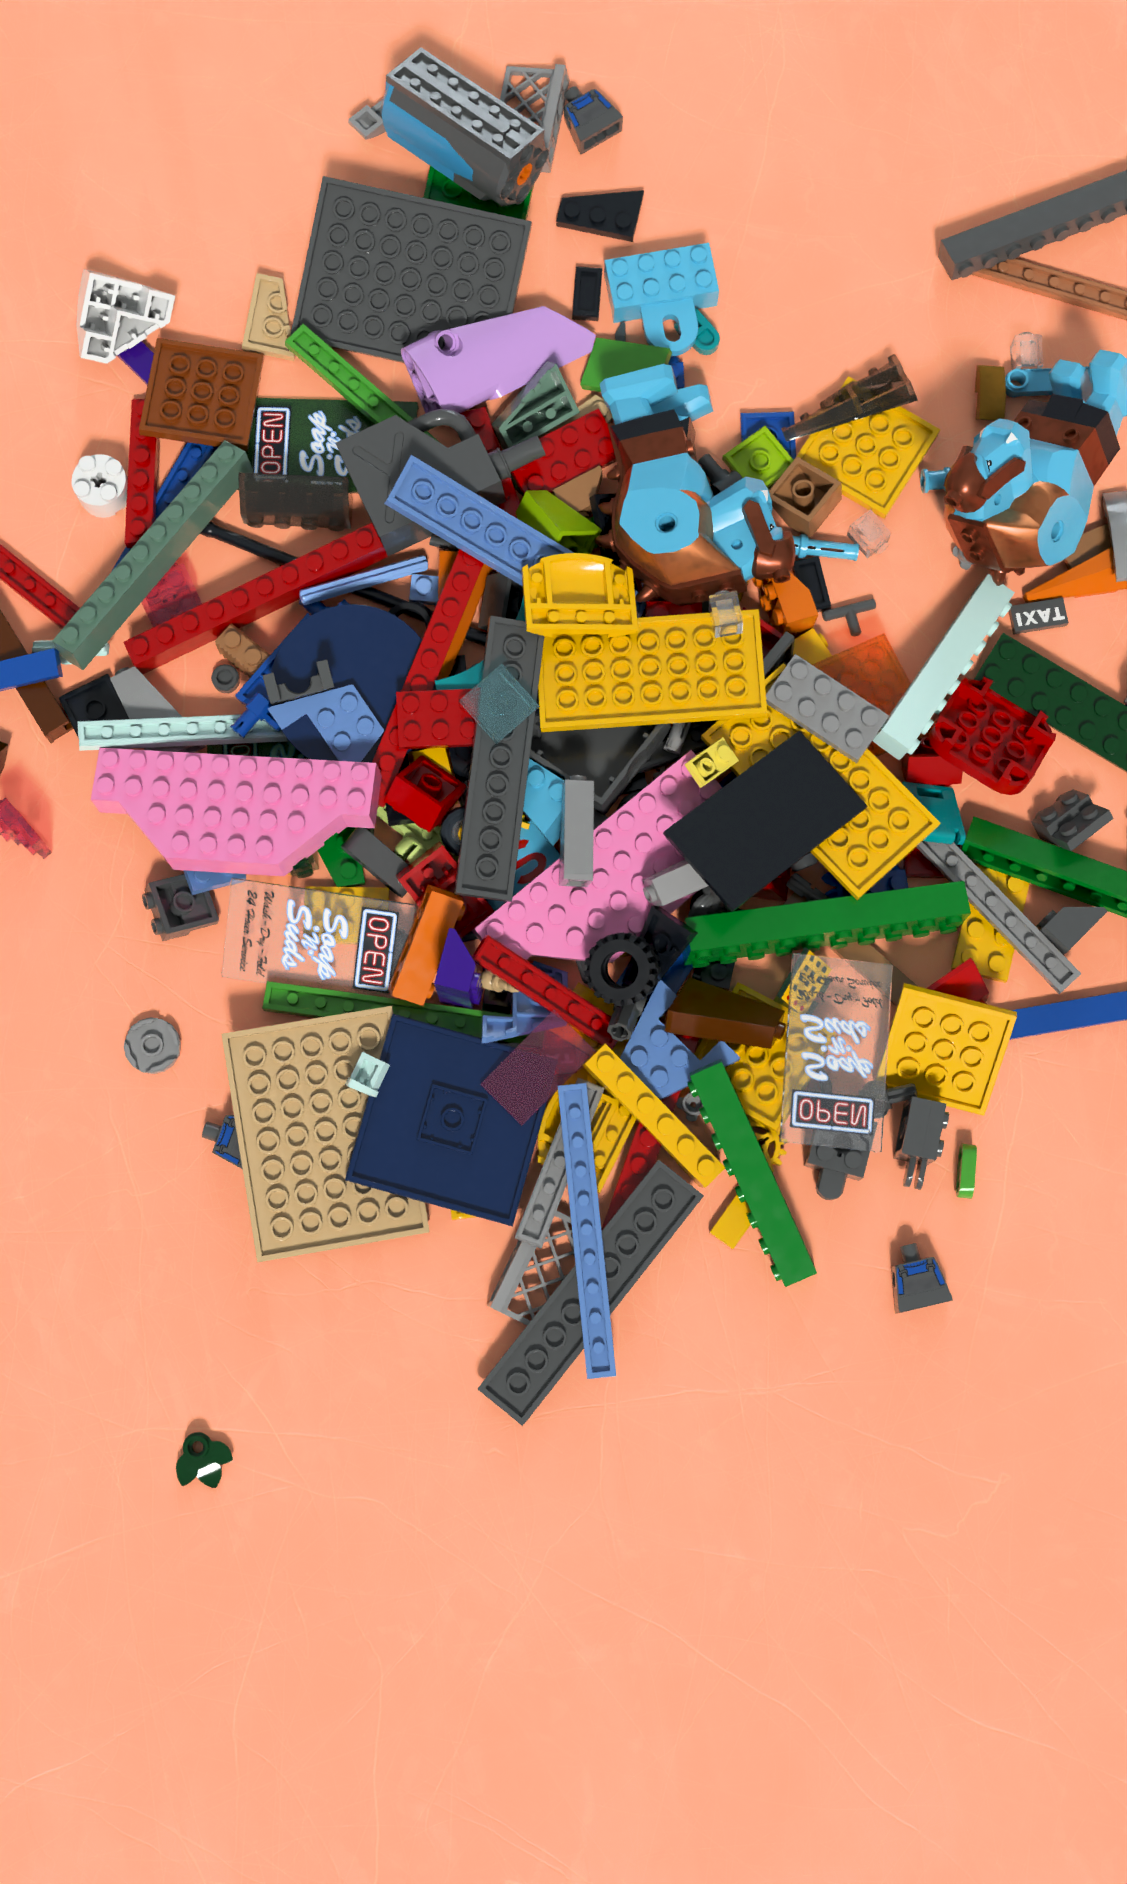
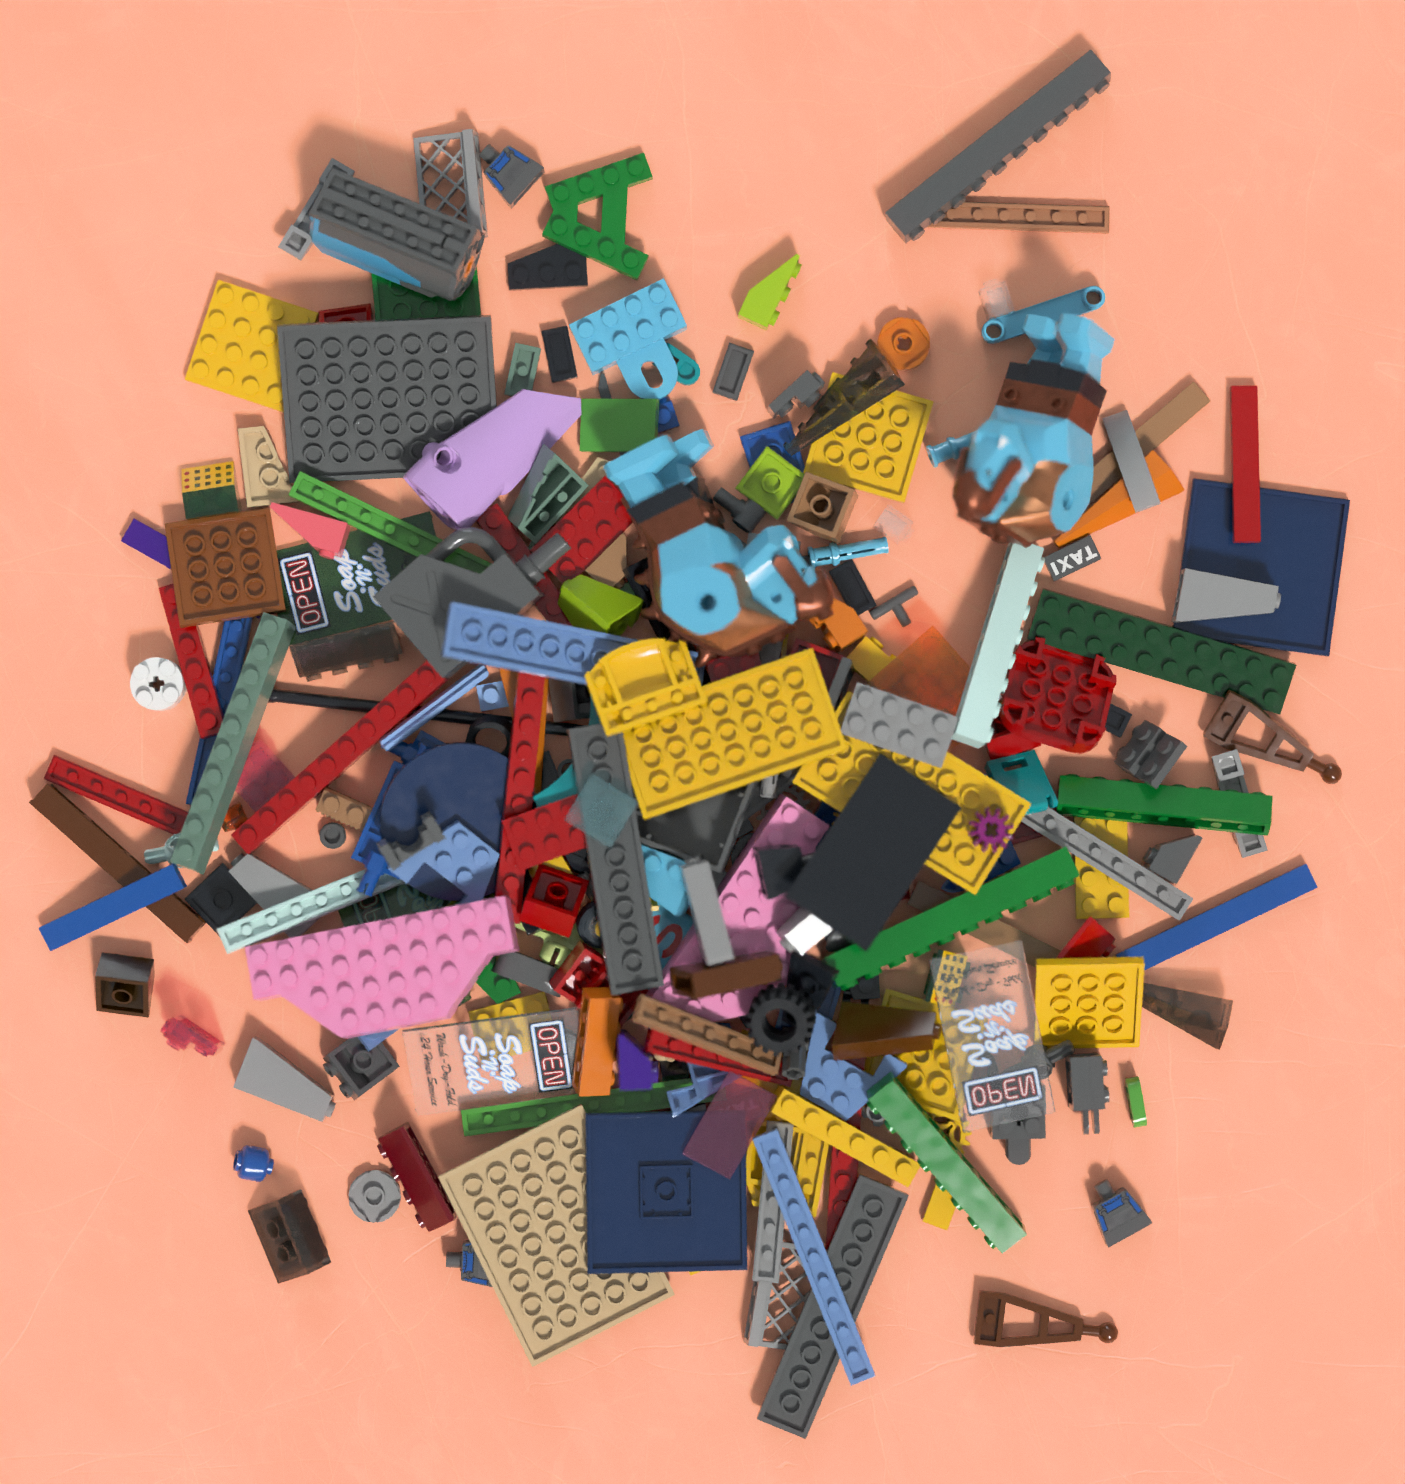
camera: 20 degrees left, 10 degrees up
white brick [76,269,175,364] -> none
light aqua tile [345,1052,390,1097] -> none
light yellow slope [684,738,739,788] -> none
clear brick [709,590,743,638] -> none
dark grey piece [786,873,830,902] -> none
pearl gold slope [974,365,1006,421] -> none
none -> clear green slope [182,461,242,520]
none -> yellow plate [185,280,319,413]
none -> clear orange slope [222,802,248,832]
none -> light grey slope [233,1036,336,1122]
none -> blue head [233,1145,274,1182]
none -> clear smoke slope [248,1189,332,1284]
none -> coral slope [270,502,351,560]
none -> dark red slope [377,1121,457,1232]
none -> sand green plate [504,343,542,396]
none -> green plate [542,152,653,281]
none -> medium nougat tile [632,994,783,1076]
none -> reddish brown slope [669,951,783,1000]
none -> dark grey tile [712,342,754,402]
none -> lime slope [738,254,802,331]
none -> black torso [753,844,814,900]
none -> dark grey plate [767,370,825,419]
none -> orange plate [877,317,930,371]
none -> magenta gear [968,807,1014,853]
none -> reddish brown plate [973,1290,1118,1347]
none -> black plate [1105,703,1132,738]
none -> clear smoke wedge [1142,982,1233,1050]

